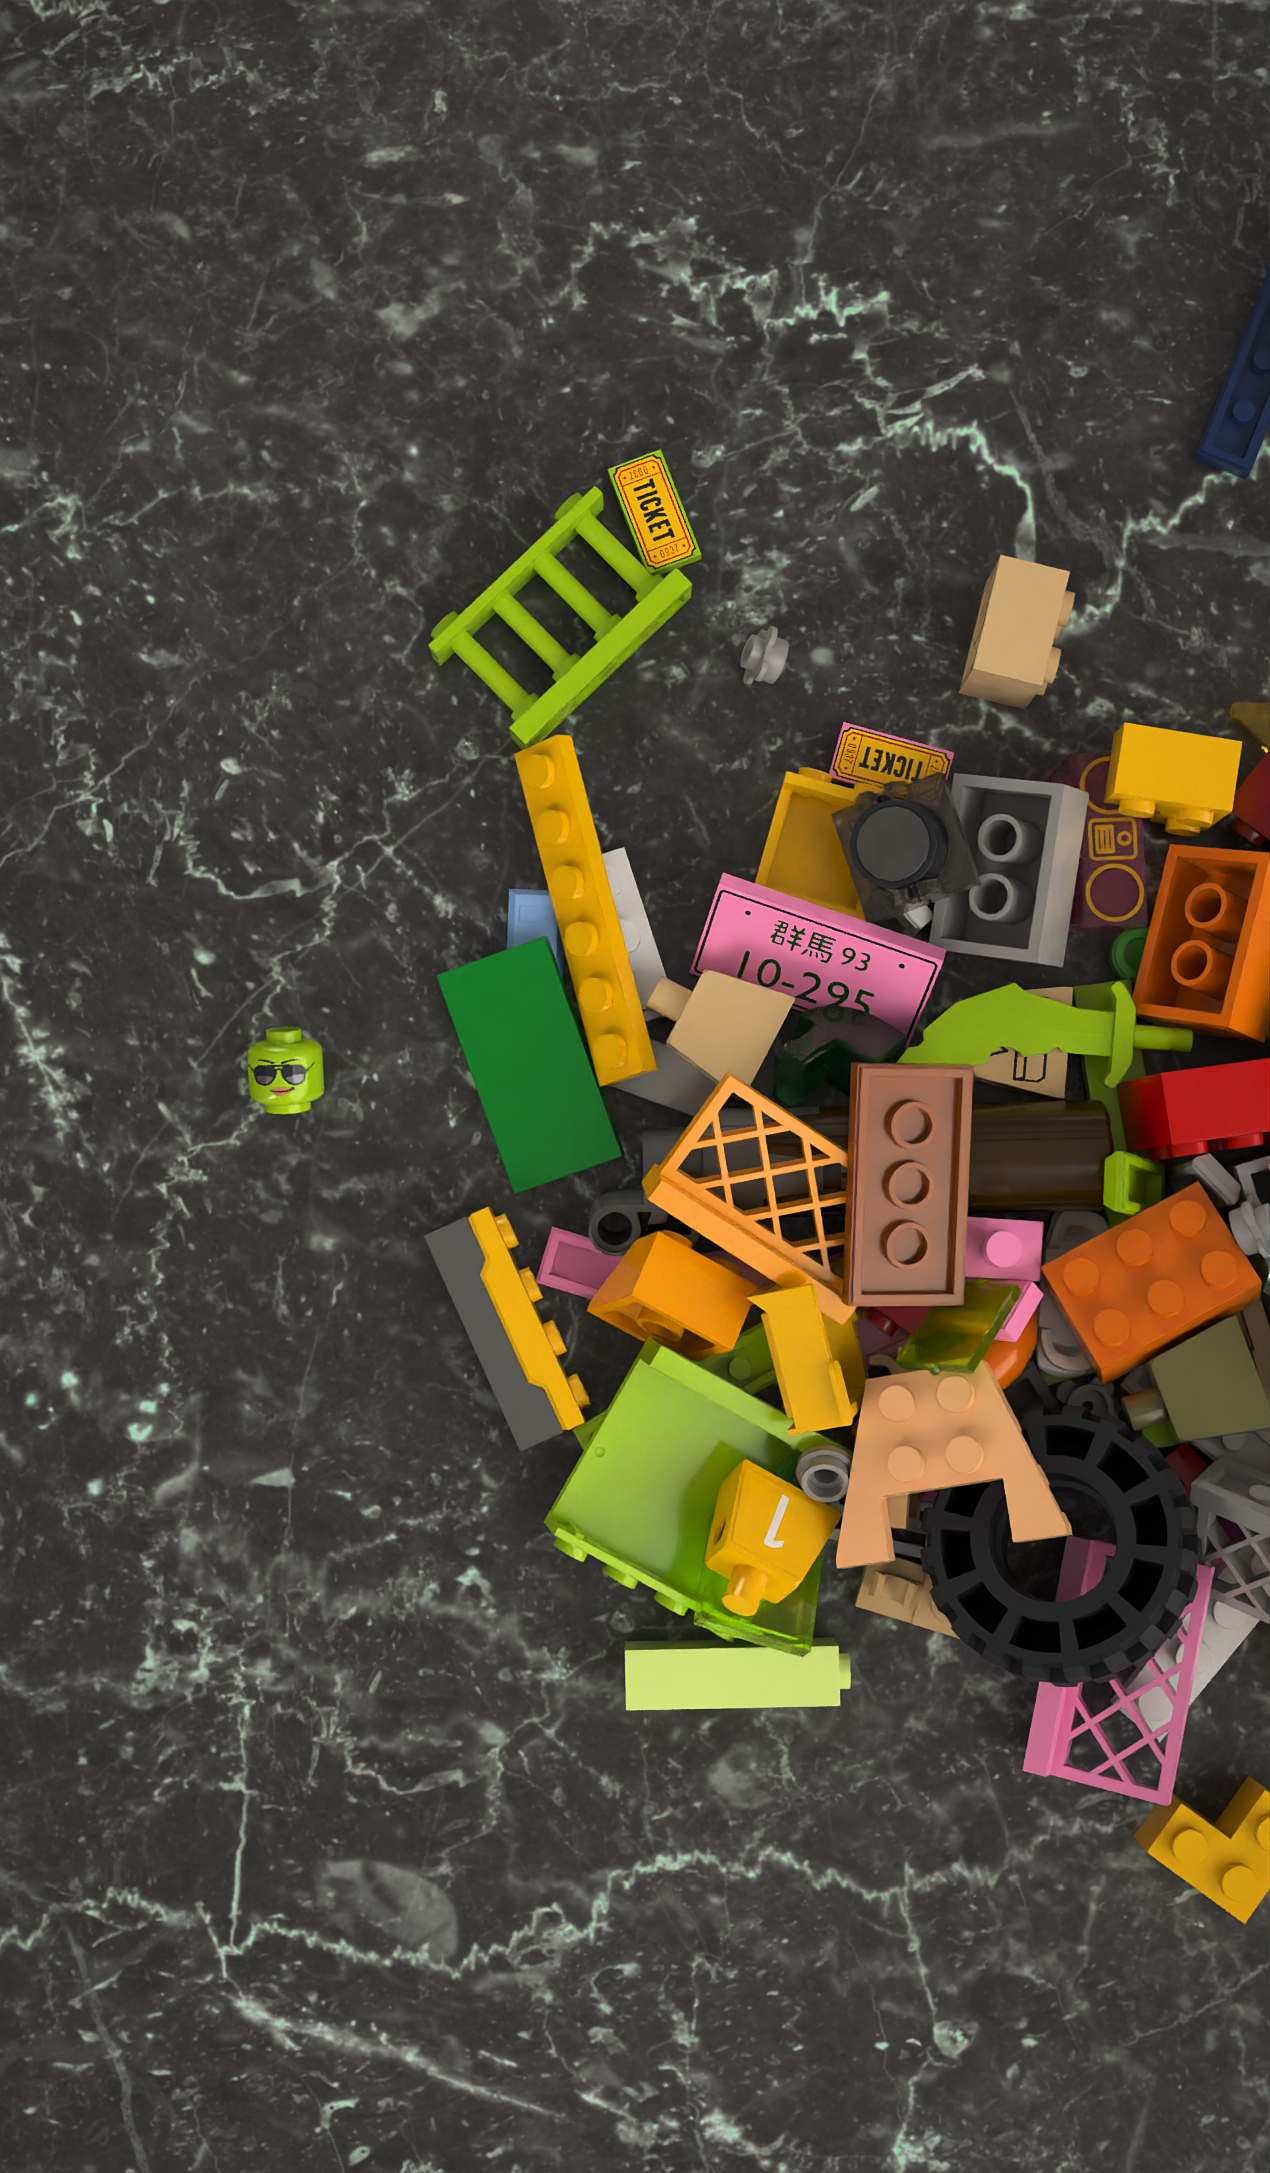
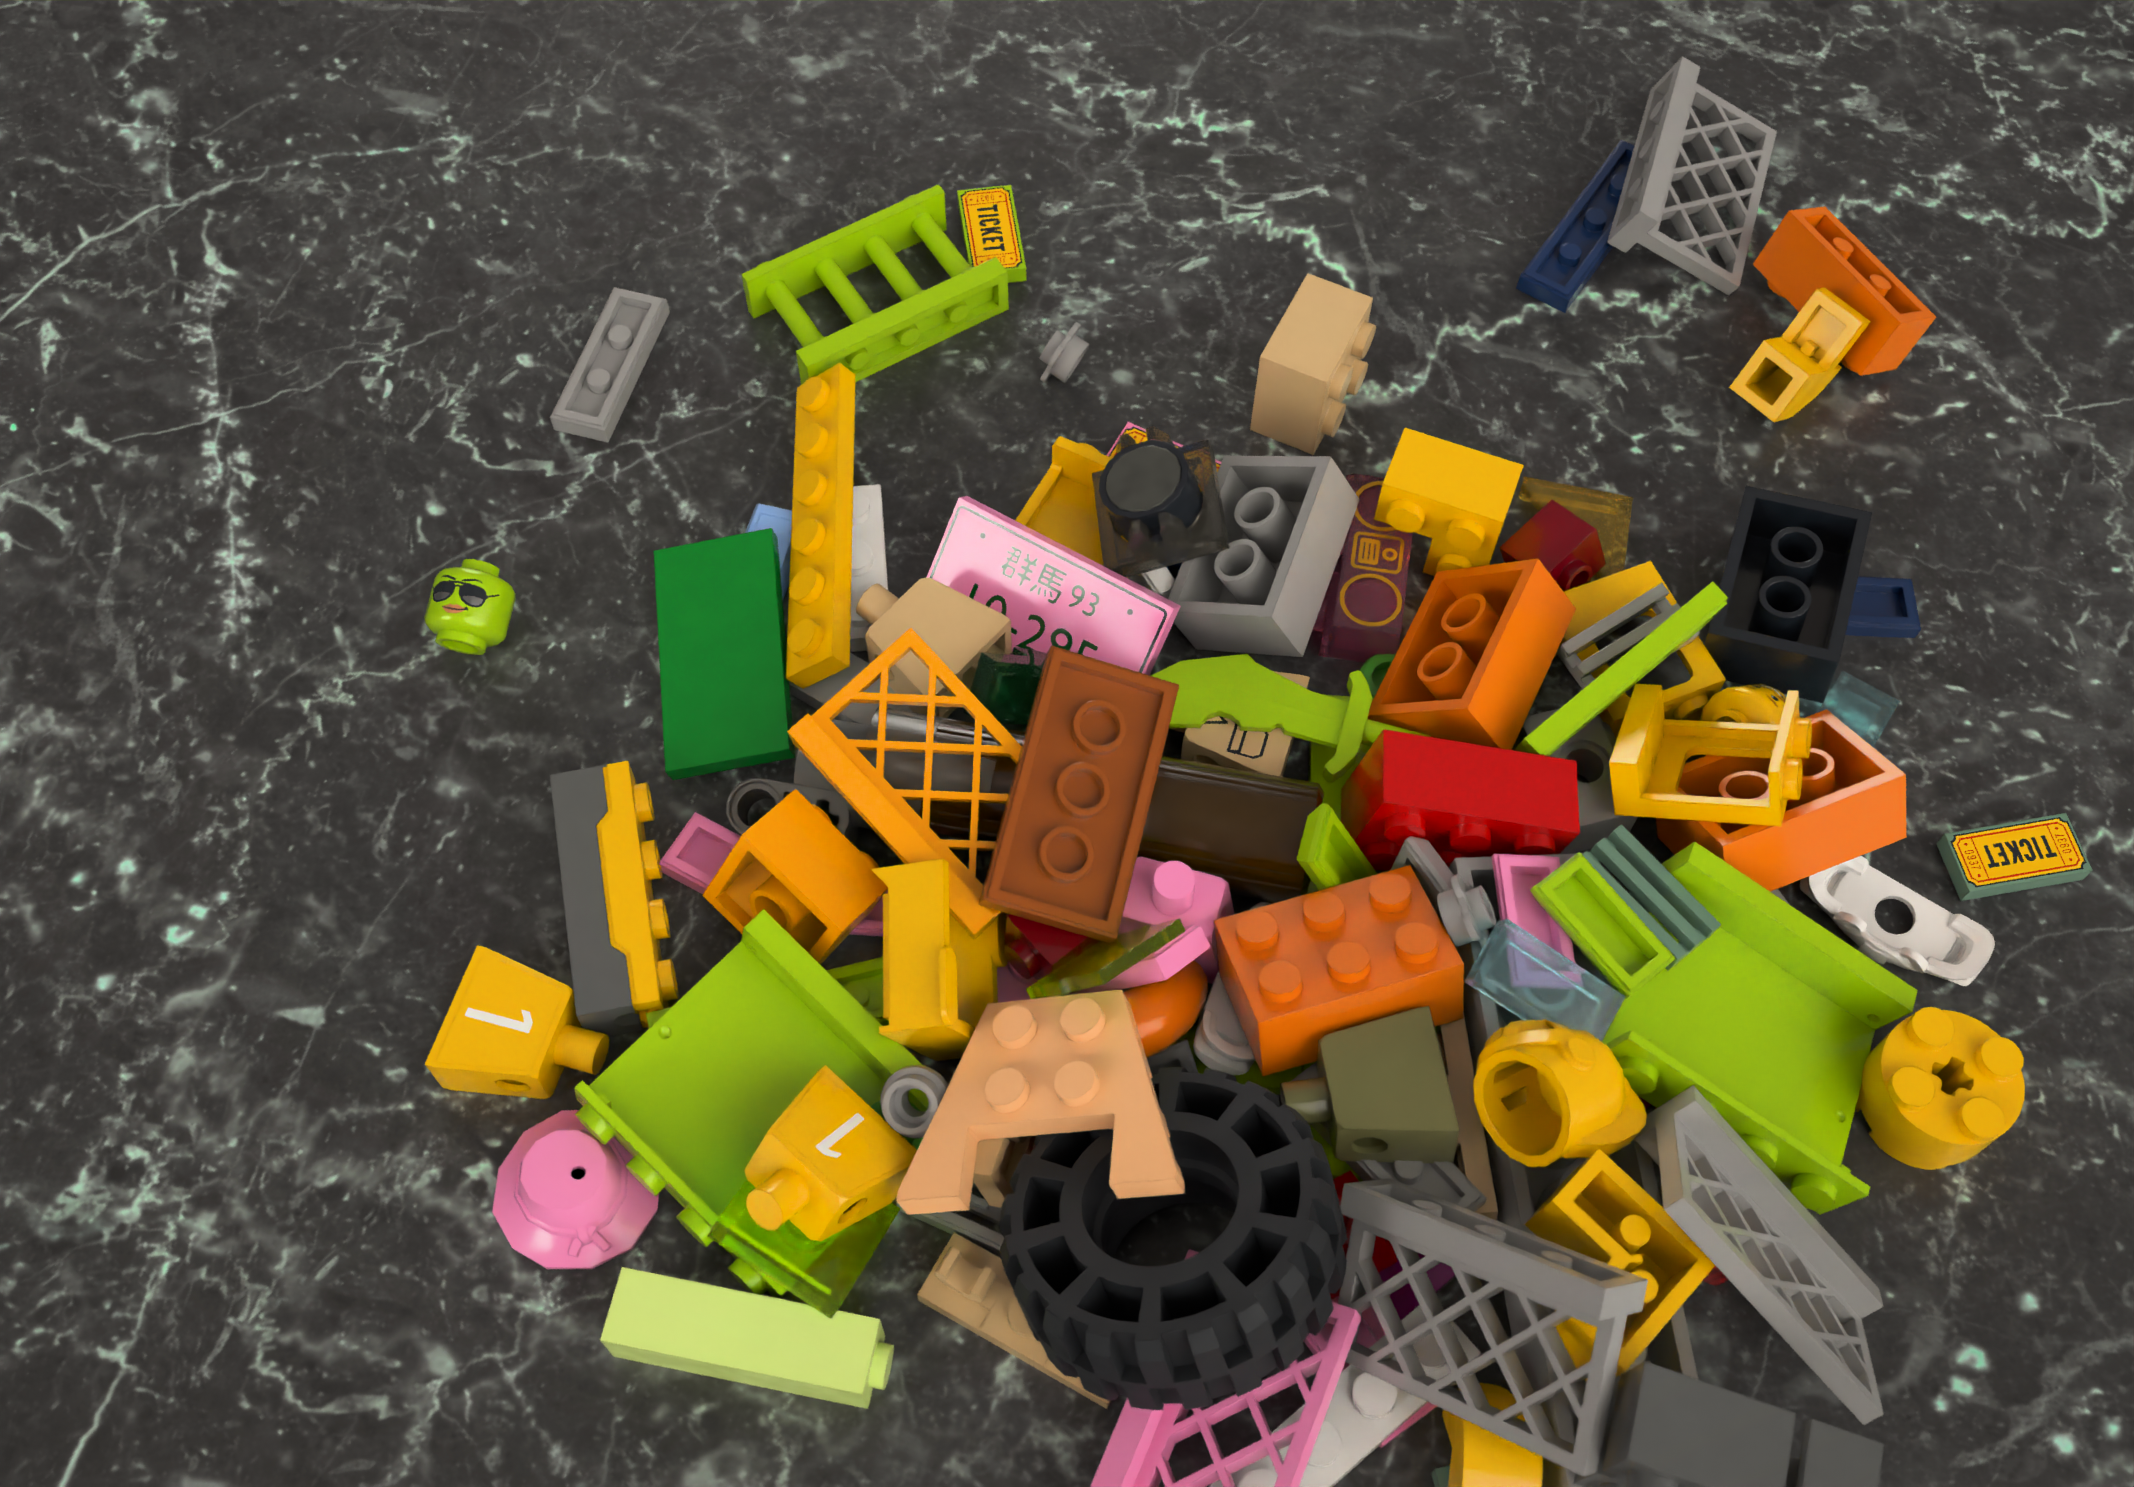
camera: 10 degrees right, 25 degrees down
none -> yellow torso [425,945,609,1099]
none -> bright pink hat [492,1110,659,1269]
none -> light grey tile [550,287,670,443]

